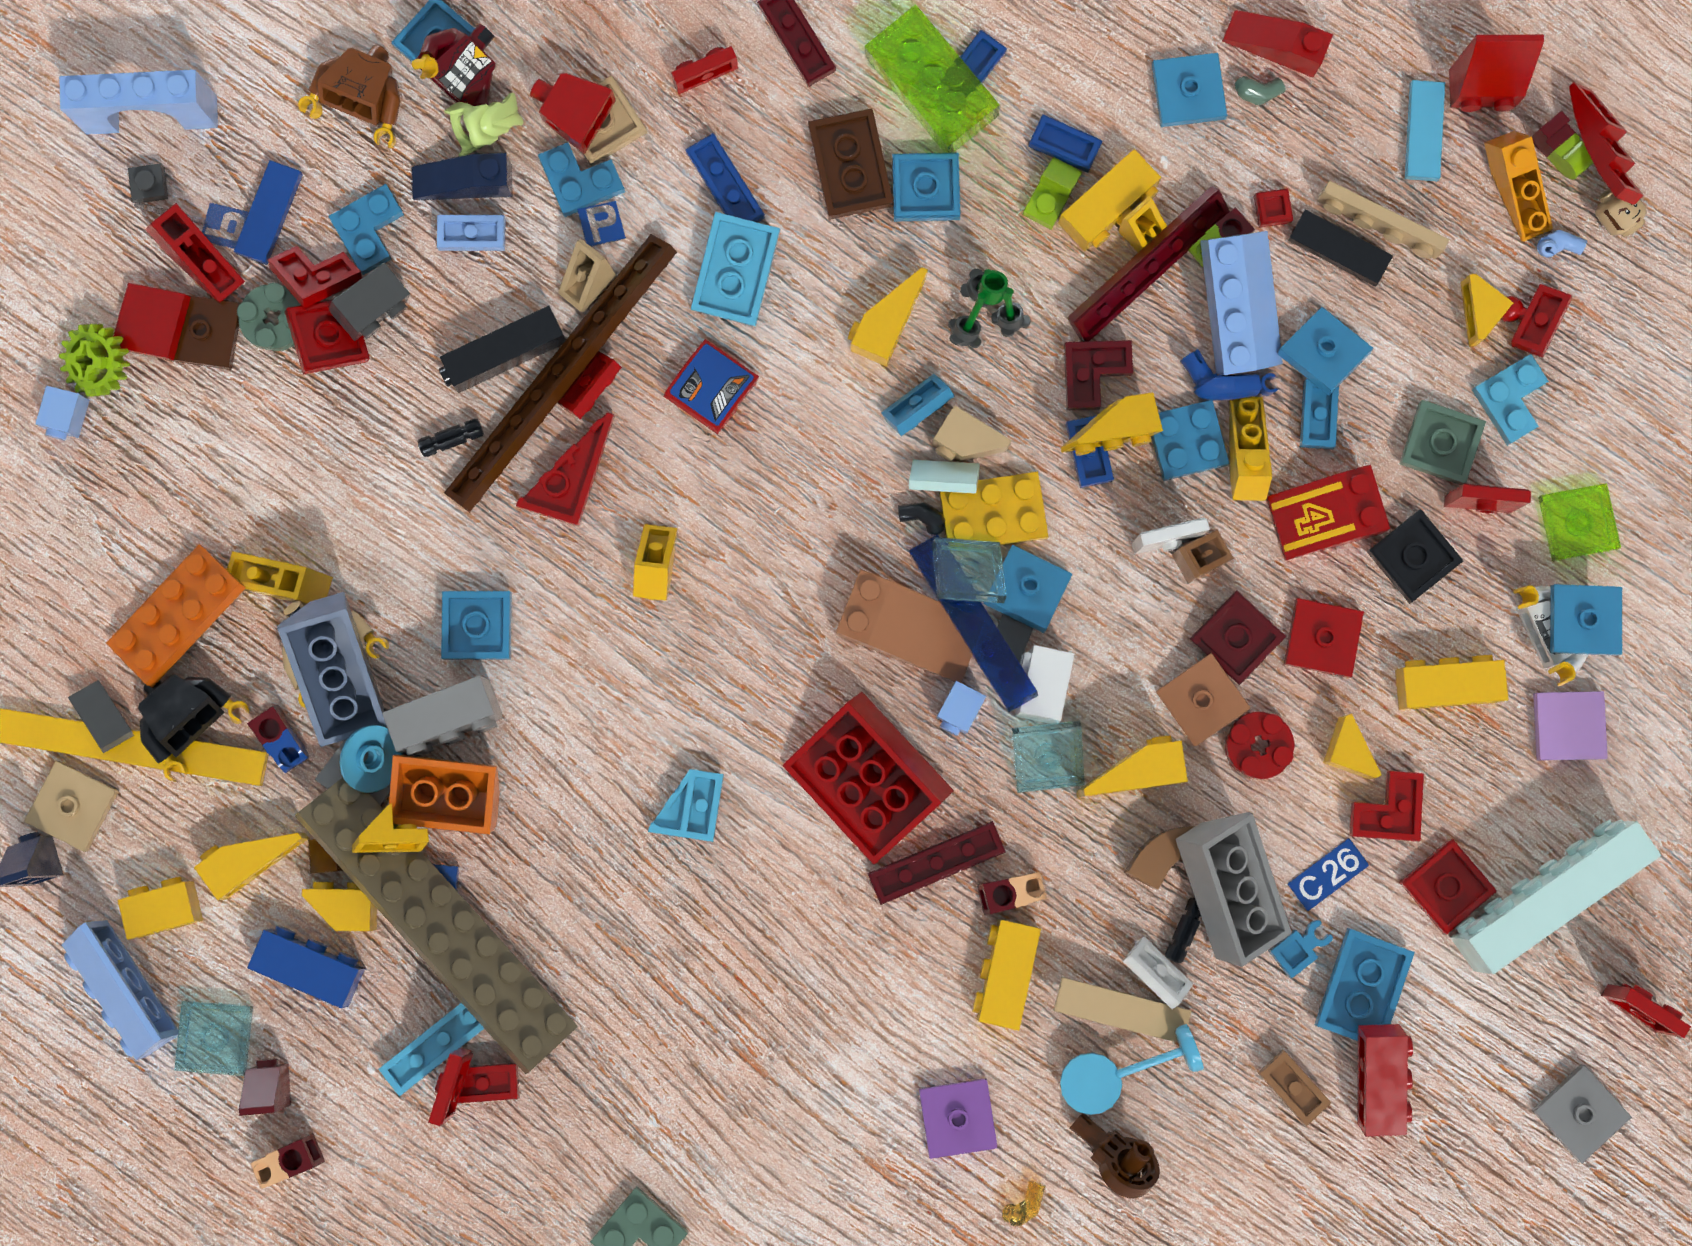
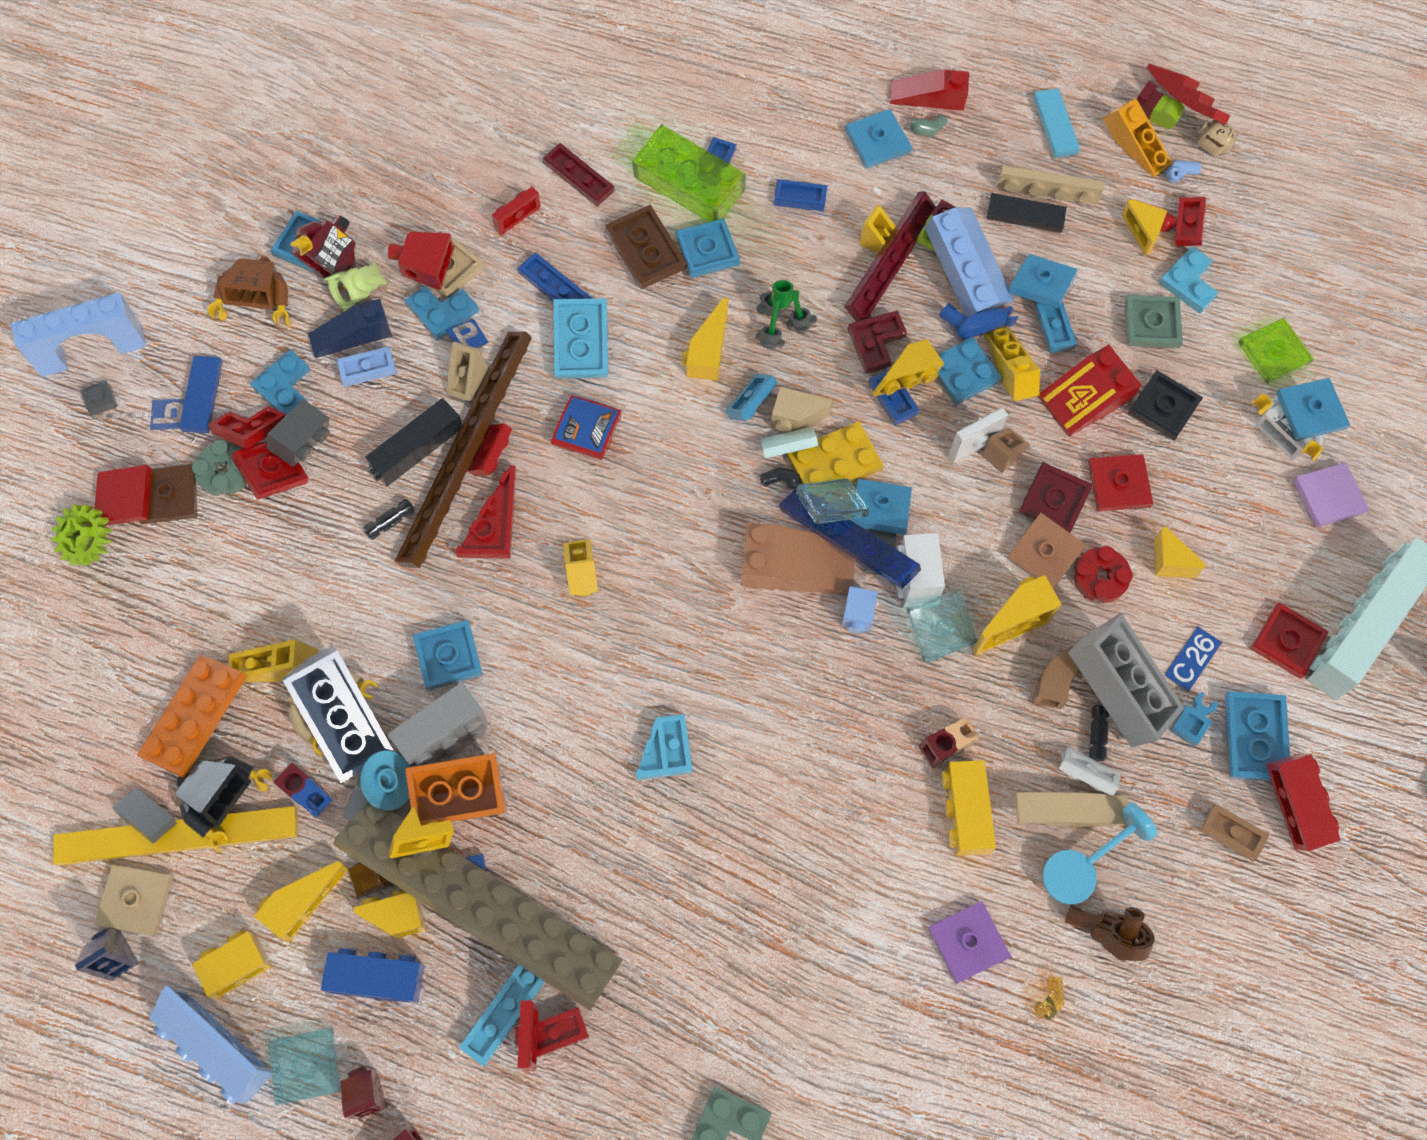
camera: 15 degrees left, 15 degrees down
light blue brick [35,385,90,441] -> none
red slope [145,203,245,303] -> none
red slope [782,691,954,865] -> none
dark red tile [867,821,1006,905] -> none
lime slope [1023,157,1083,230] -> none
yellow brick [1058,149,1162,252] -> none
red tile [1254,188,1293,228] -> none
red plate [1349,771,1424,842] -> none
yellow brick [1395,655,1509,710] -> none
red plate [1444,484,1531,513] -> none
red slope [1449,34,1544,112] -> none

